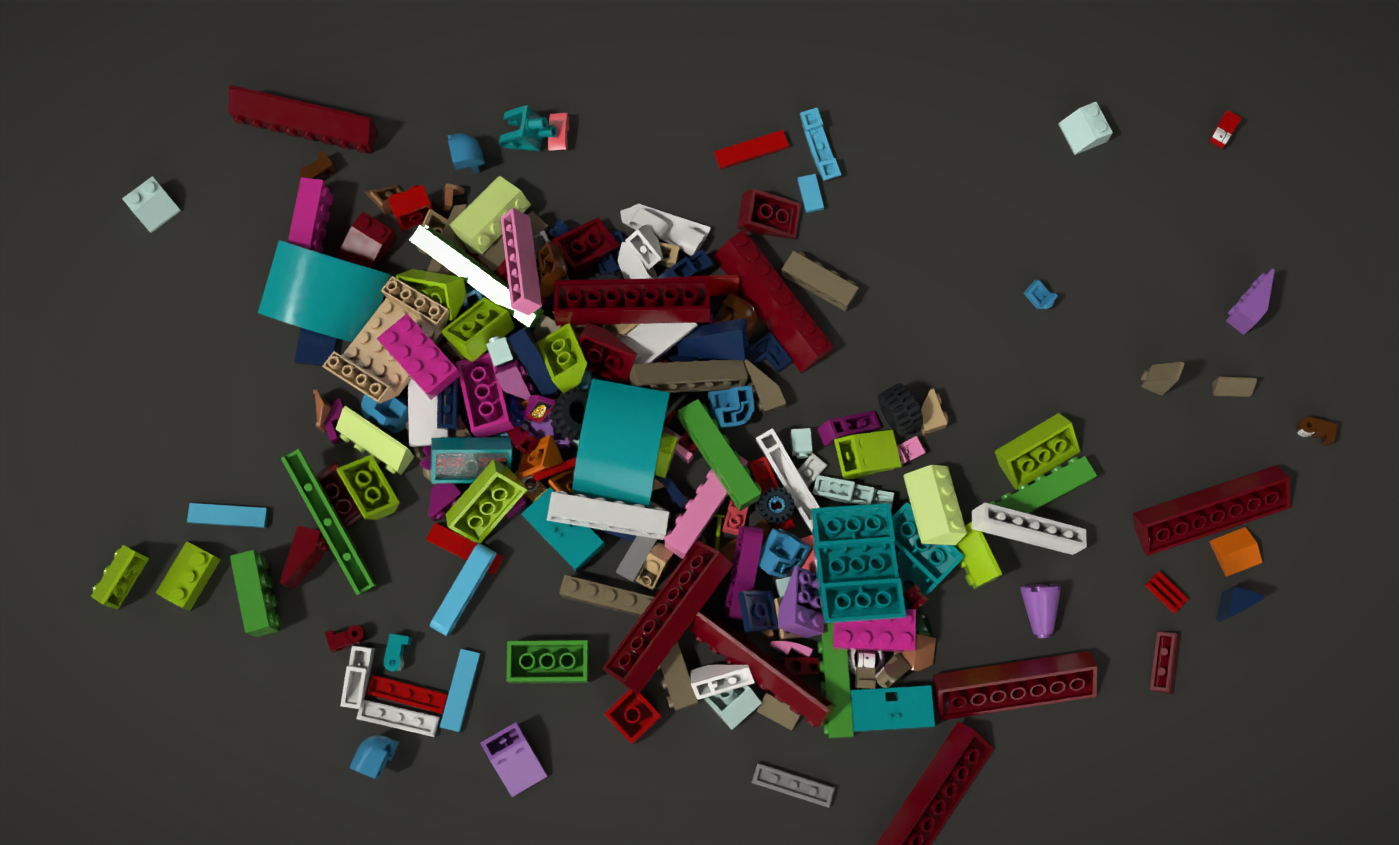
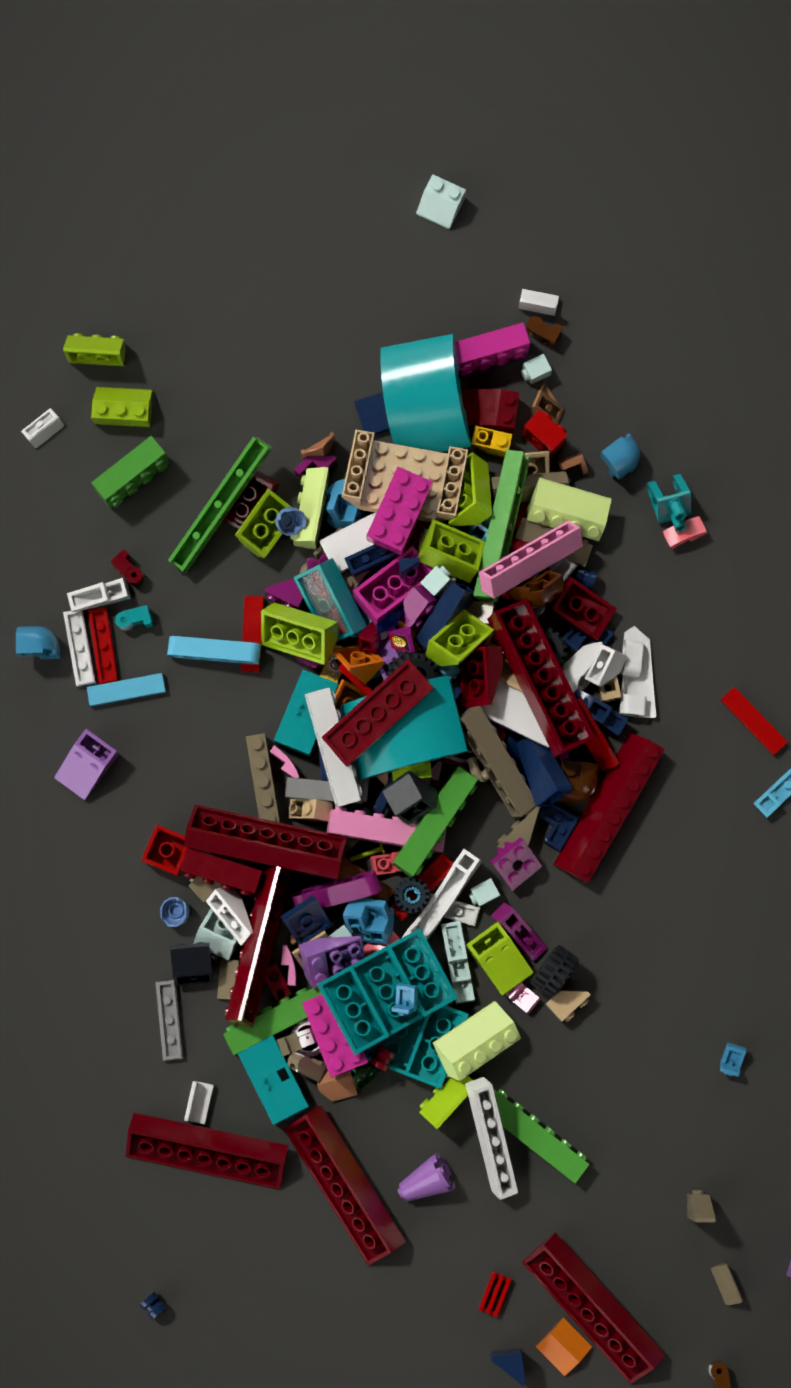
camera: 65 degrees right, 5 degrees up
medium azure tile [187,503,268,528] -> none
dark red slope [228,85,378,153] -> none
dark red slope [280,525,330,589] -> none
bright green brick [506,640,589,684] -> none
dark azure brick [708,385,754,429] -> none
dark red slope [737,188,801,239] -> none
dark tan brick [781,251,858,312] -> none
medium azure tile [797,174,824,213] -> none
lime slope [995,413,1081,490] -> none
dark red slope [1150,631,1180,695] -> none
none -> white slope [21,408,64,448]
none -> medium blue hair [160,897,190,927]
none -> black slope [170,942,214,987]
none -> dark red brick [180,848,263,897]
none -> white panel [184,1081,214,1124]
none -> bright pink slope [270,746,300,778]
none -> medium blue hair [275,507,307,536]
none -> dark red plate [321,659,435,767]
none -> black slope [382,771,438,825]
none -> dark azure bracket [391,983,418,1016]
none -> dark blue slope [399,558,419,579]
none -> dark tan arm [467,757,491,782]
none -> yellow slope [471,426,512,458]
none -> magenta piece [490,837,542,891]
none -> white panel [519,289,559,316]
none -> light aqua brick [521,354,552,385]

